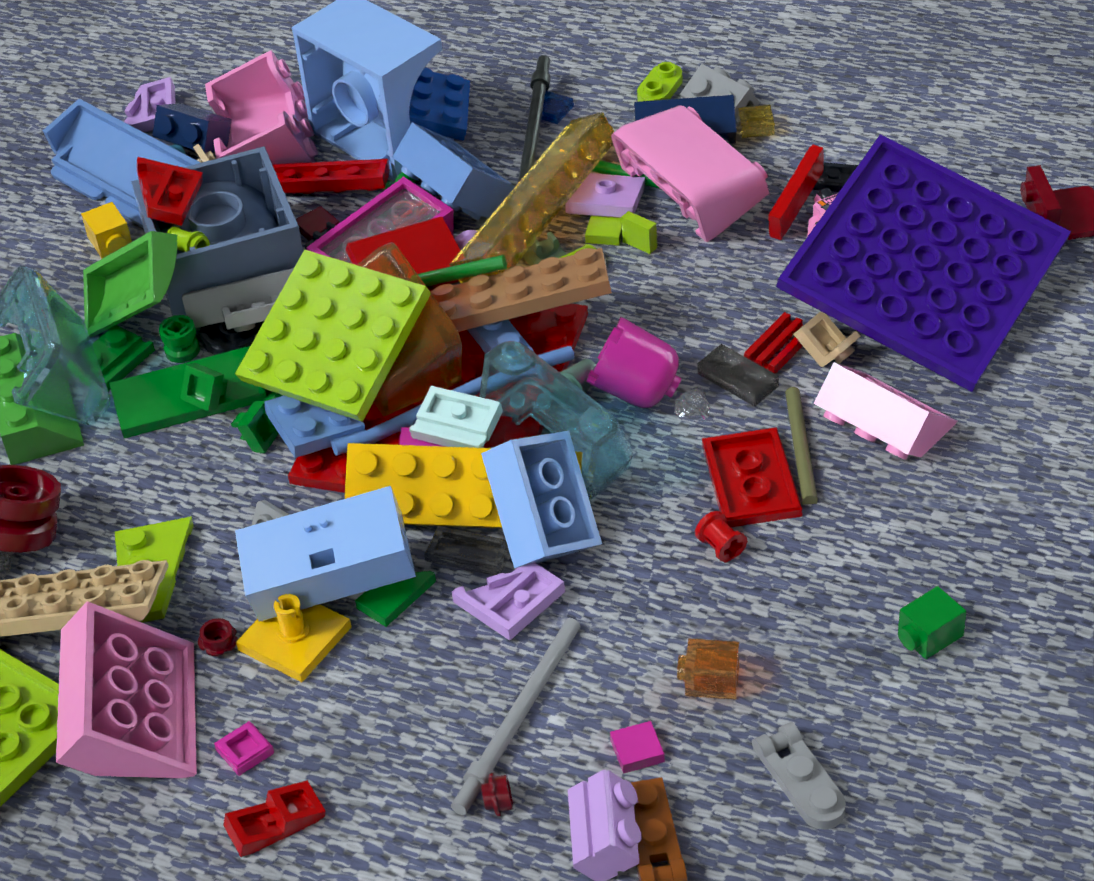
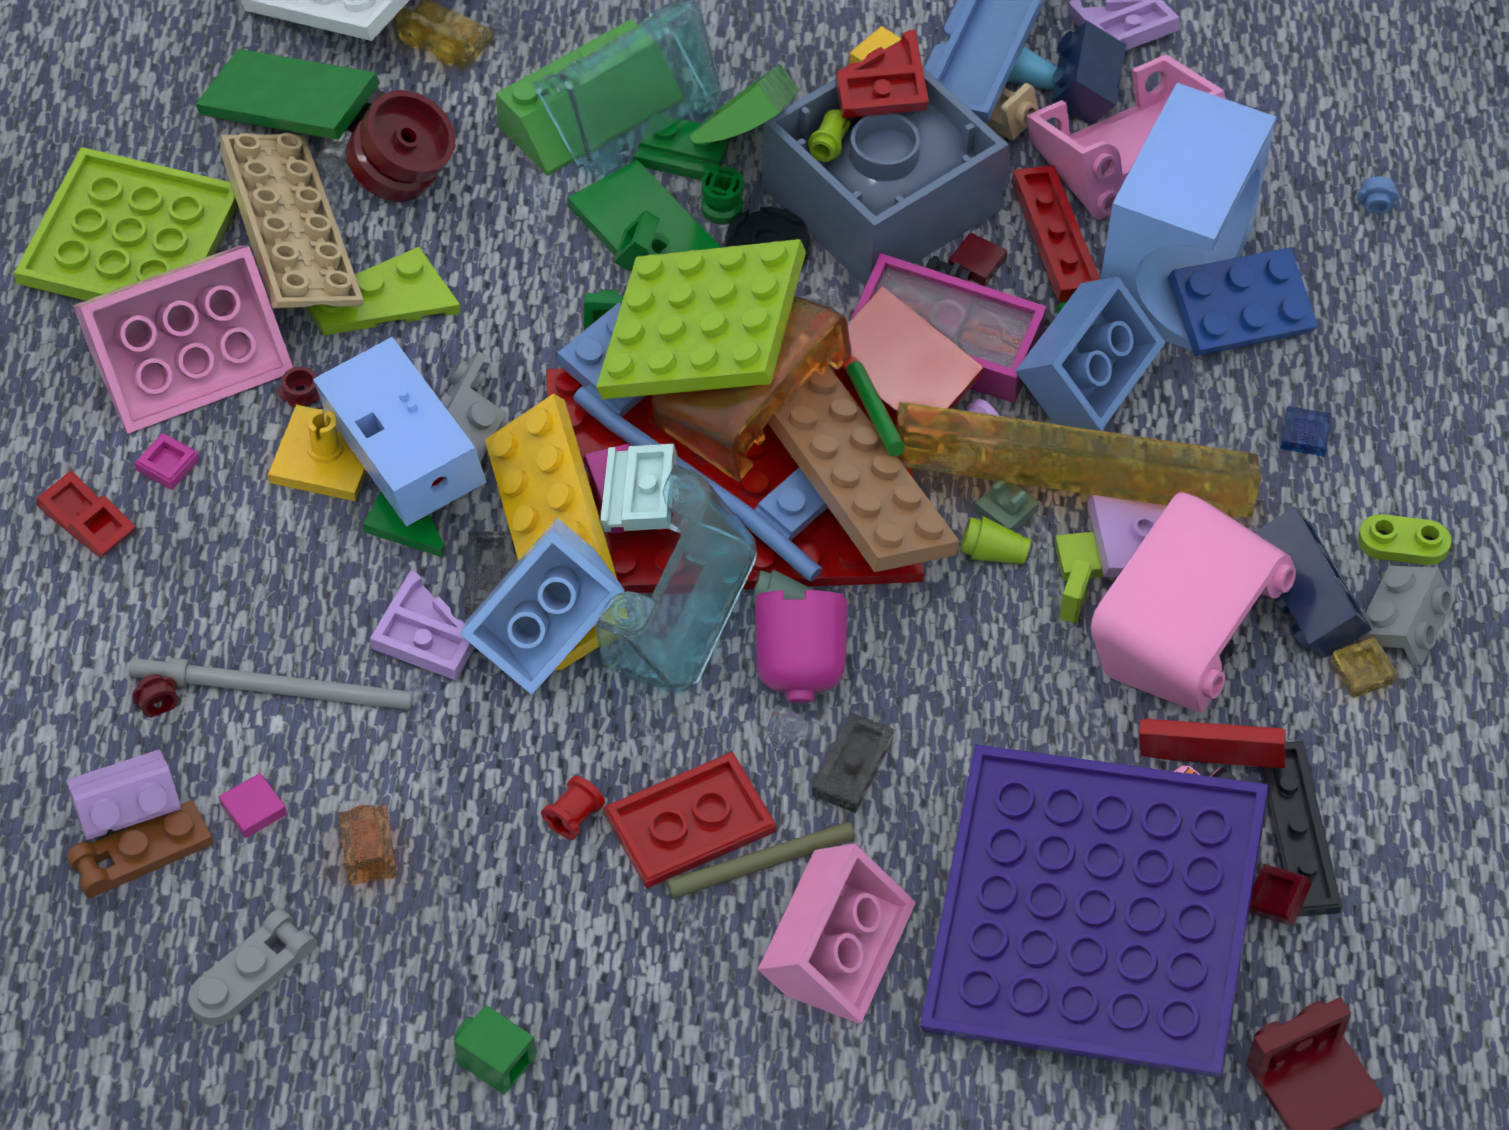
camera: 65 degrees right, 10 degrees up
light grey bracket [182,268,294,332] -> none
pearl dark grey bar [516,55,551,197] -> none
red tile [744,312,803,375] -> none
tan bracket [793,311,861,367] -> none

